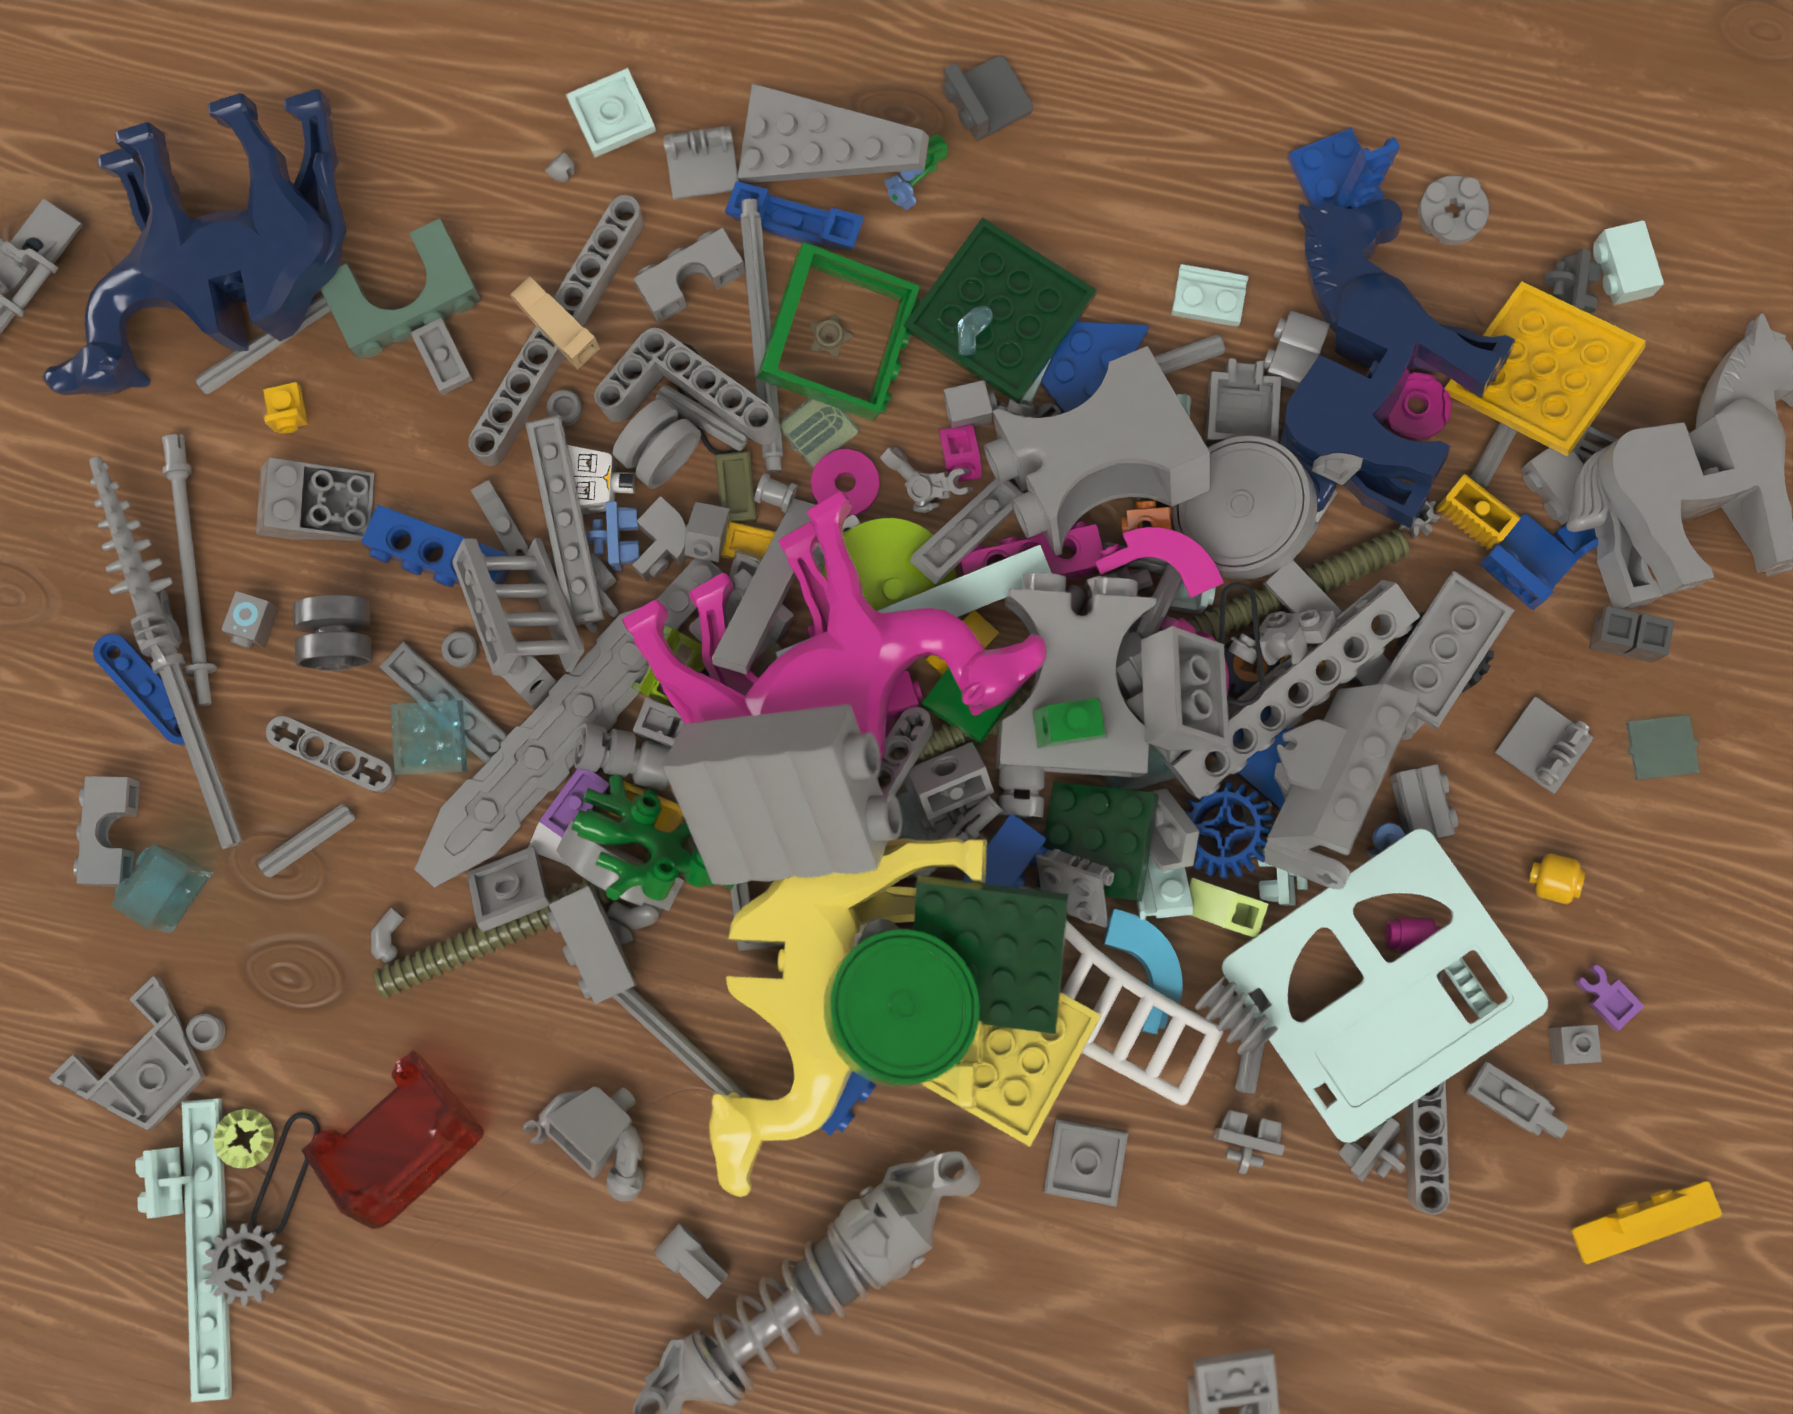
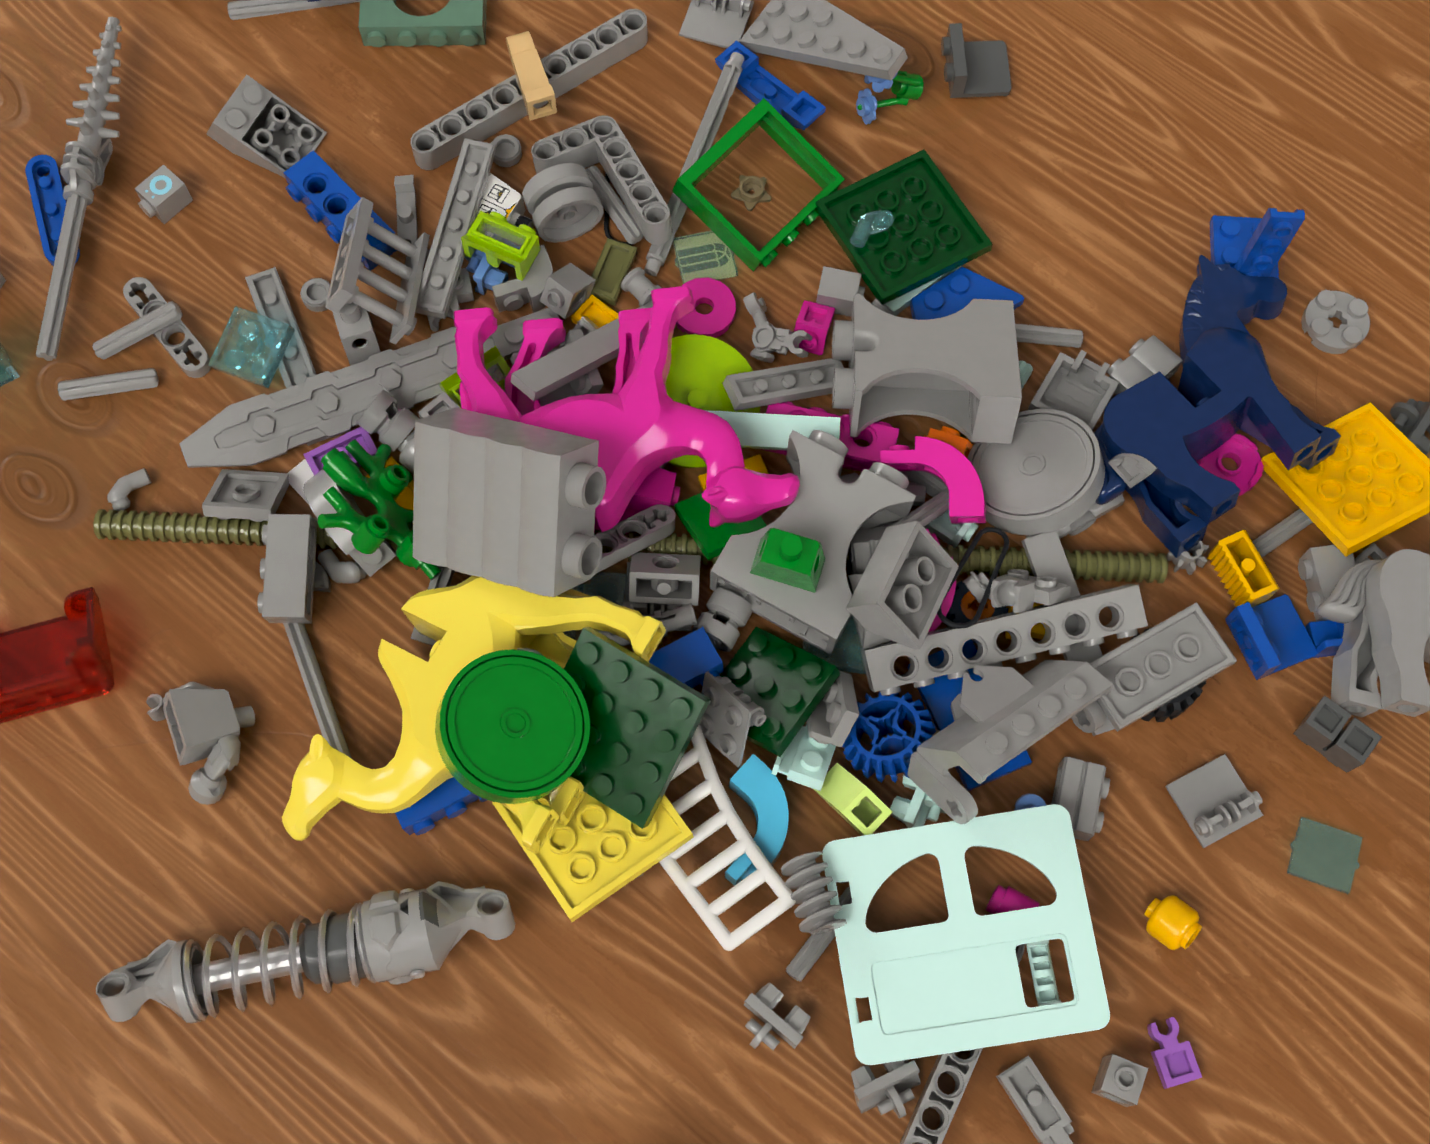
camera: 20 degrees right, 10 degrees down
light grey bar [162,434,217,707] -> none
yellow bracket [263,382,308,434] -> none
flat silver wheel [293,595,372,671] -> none
light grey plate [411,318,473,396] -> none
light grey arch [633,228,746,324] -> none
light grey piece [654,1223,730,1299] -> none
light grey tile [1043,1119,1128,1206] -> none
light aqua plate [1171,264,1248,327] -> none
none -> light grey axle [92,301,183,359]
none -> lime window [461,211,540,281]

